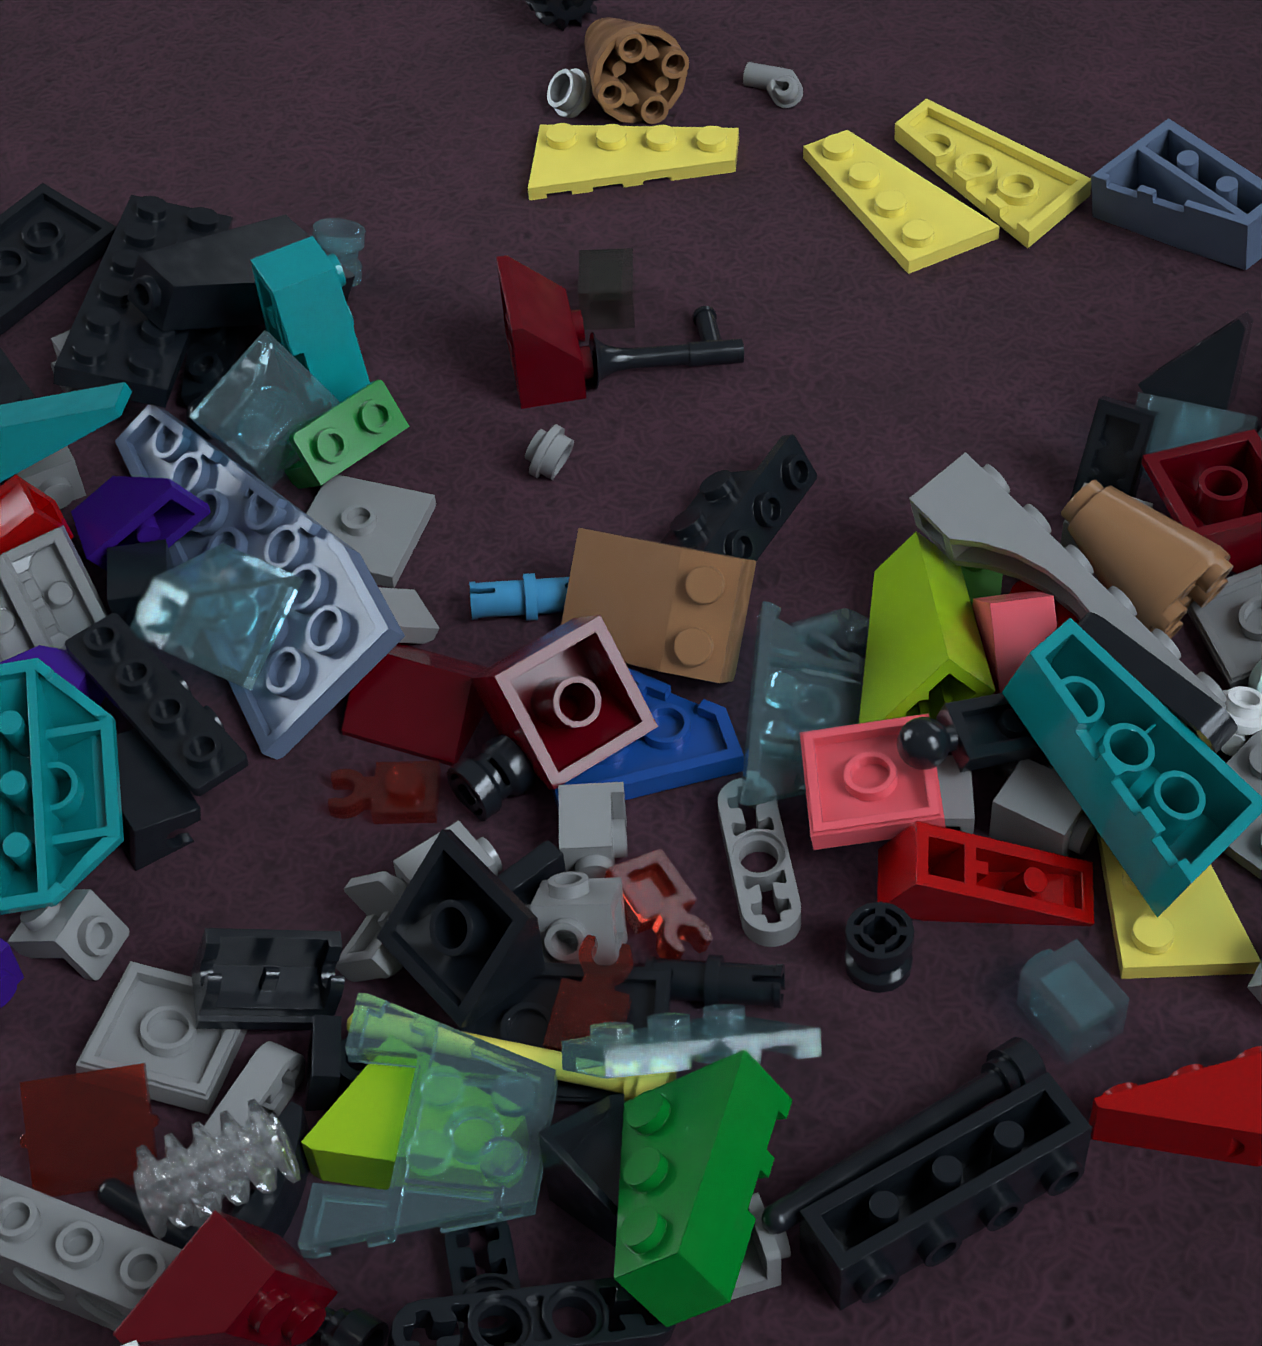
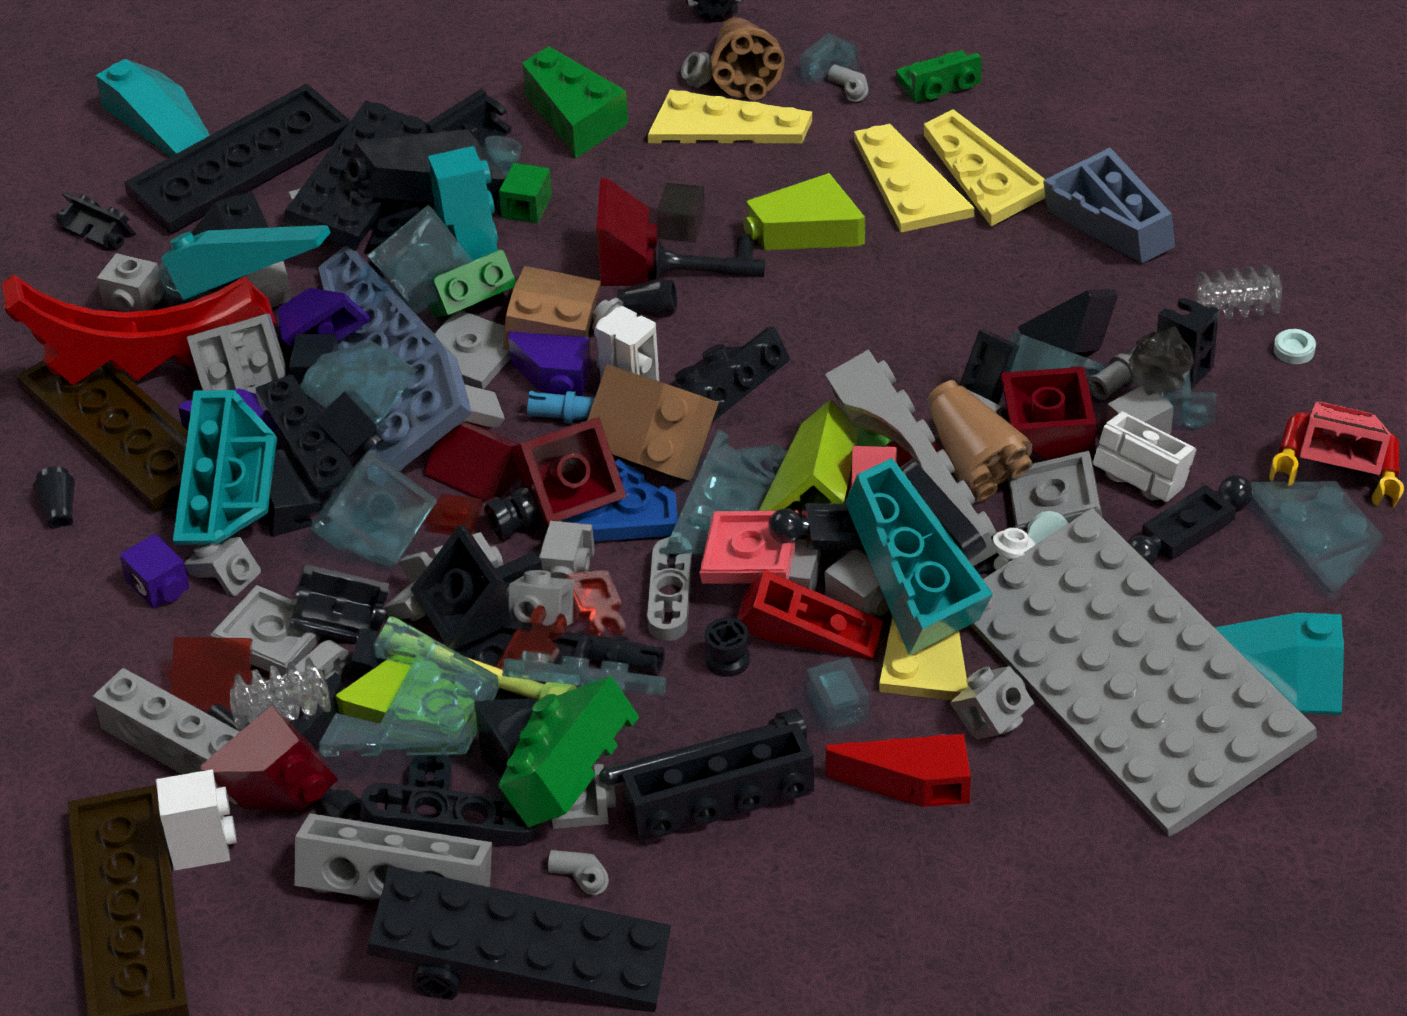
camera: 10 degrees right, 5 degrees down
none -> clear light blue slope [310,450,437,567]
none -> black brick [315,391,388,456]
none -> black hinge [426,89,512,149]
none -> green brick [499,163,552,224]
none -> medium nougat slope [502,266,601,350]
none -> dark purple slope [508,332,592,397]
none -> green wedge [522,46,628,159]
none -> white brick [594,306,660,381]
none -> black cone [617,277,677,316]
none -> lime slope [743,173,865,250]
none -> clear light blue bracket [801,33,858,86]
none -> green bracket [896,50,982,103]

